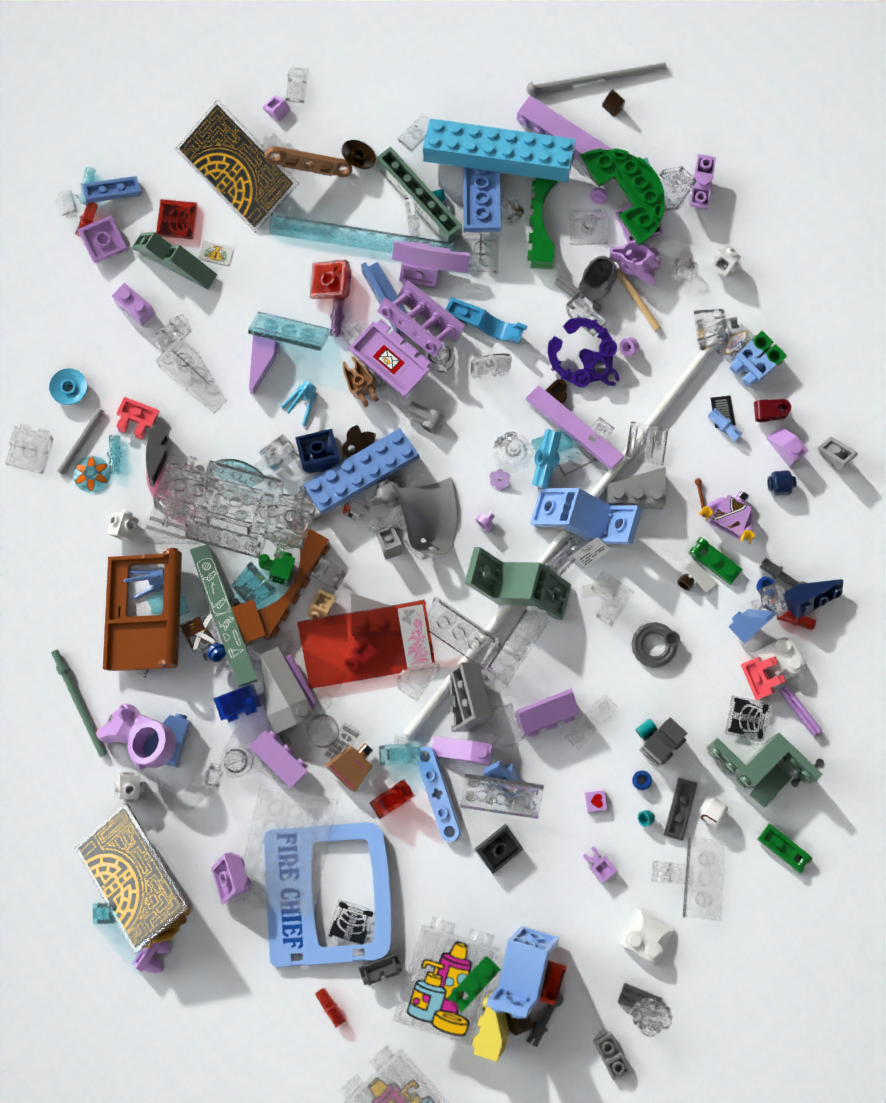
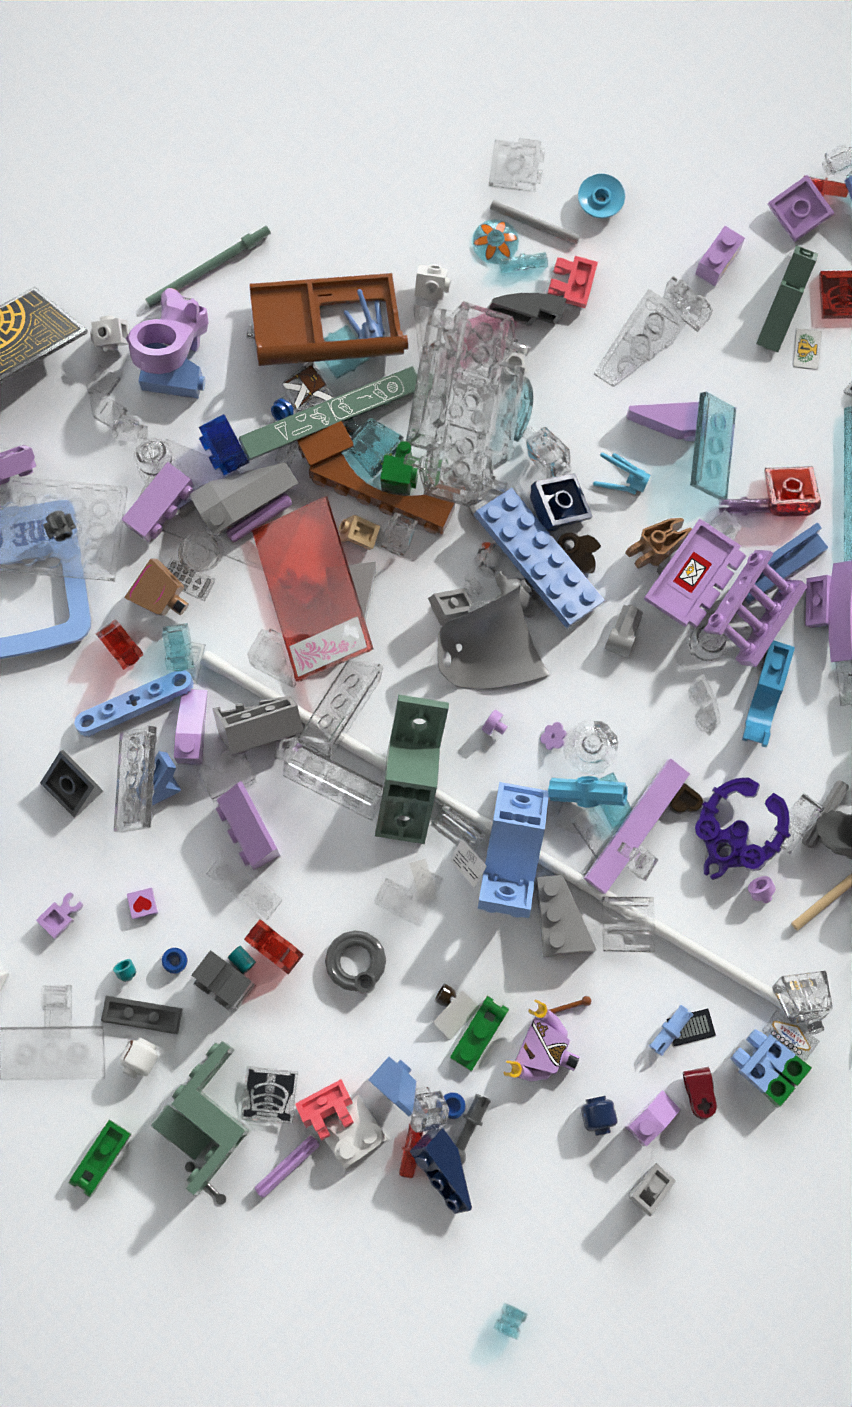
camera: 85 degrees right, 0 degrees up
none -> dark grey gear [43,511,76,542]
none -> clear red brick [244,919,304,975]

